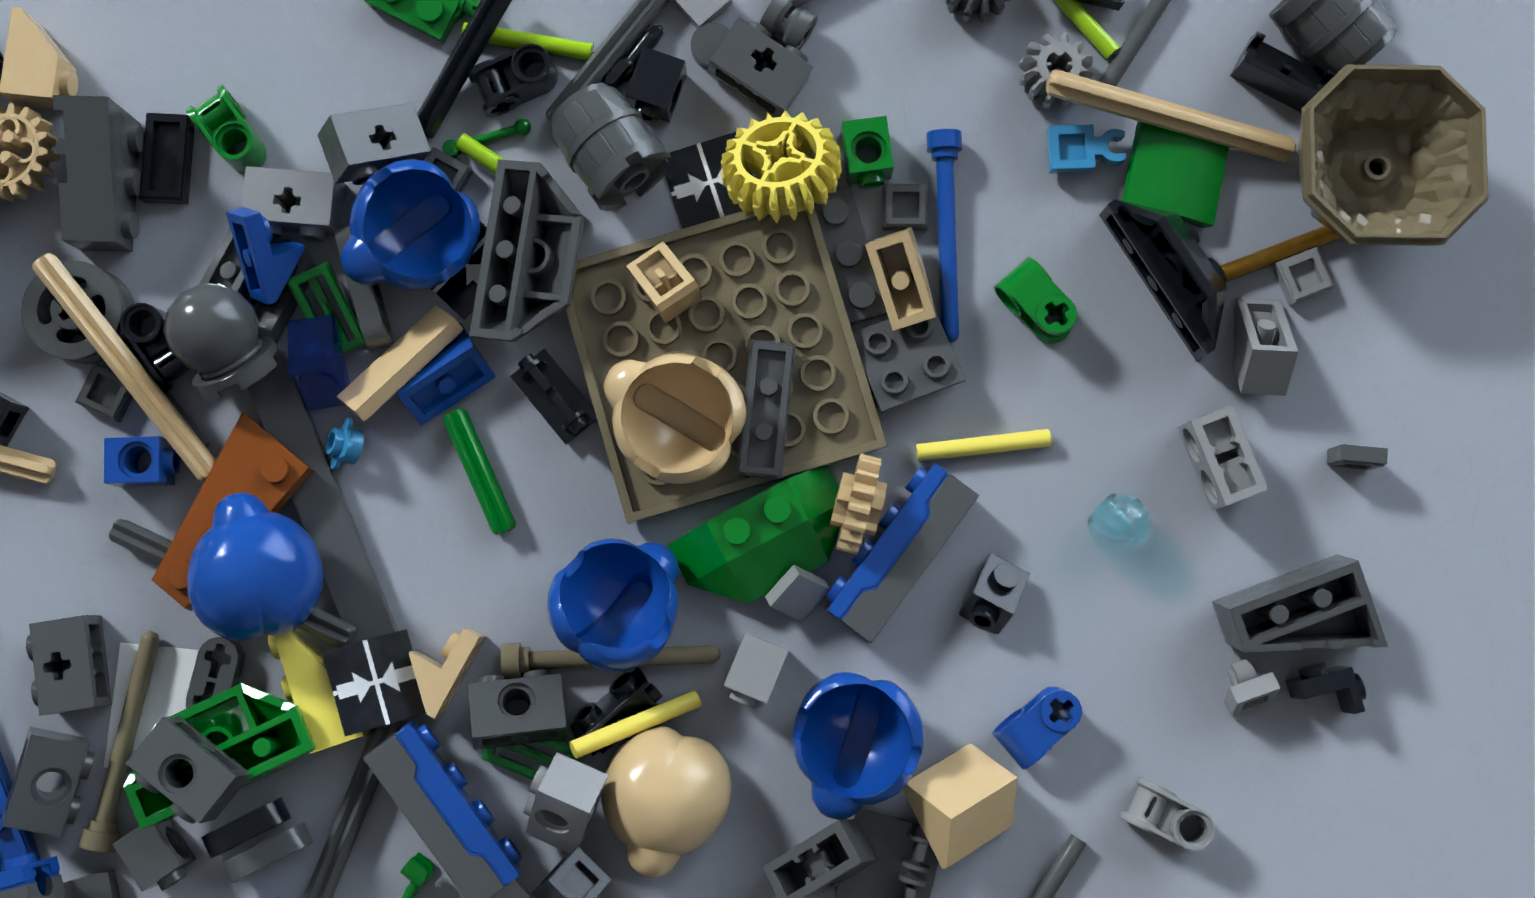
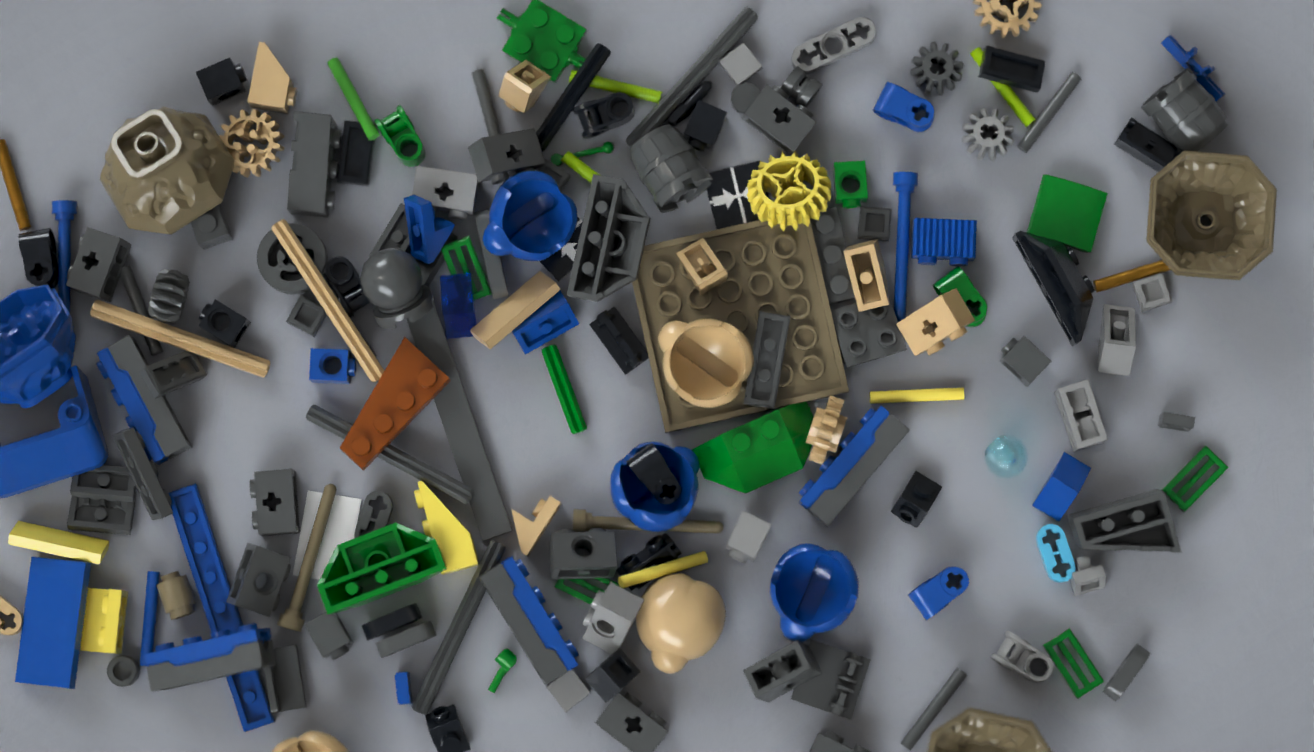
camera: 10 degrees right, 0 degrees up
dark grey brick [125,716,251,824] -> none
blue piece [187,492,324,641] -> none
black sticker [322,629,426,737] -> none
dark azure plate [326,417,364,470] -> none
light grey tile [765,565,830,622] -> none
tan slope [902,743,1018,869] -> none
tan axle [1046,69,1297,163] -> none
dark azure plate [1046,124,1126,174] -> none
black bracket [1285,662,1366,714] -> none
none -> bright green bar [327,57,380,141]
none -> dark grey bar [472,69,501,136]
none -> tan slope [498,60,551,113]
none -> black piece [626,442,681,505]
none -> blue piece [873,82,934,132]
none -> tan brick [896,288,975,356]
none -> blue brick [911,218,977,266]
none -> dark grey brick [1000,336,1052,387]
none -> blue slope [1032,452,1091,522]
none -> medium azure beam [1036,524,1076,583]
none -> green tile [1042,628,1105,699]
none -> dark grey beam [1103,644,1151,701]
none -> green tile [1161,446,1229,513]

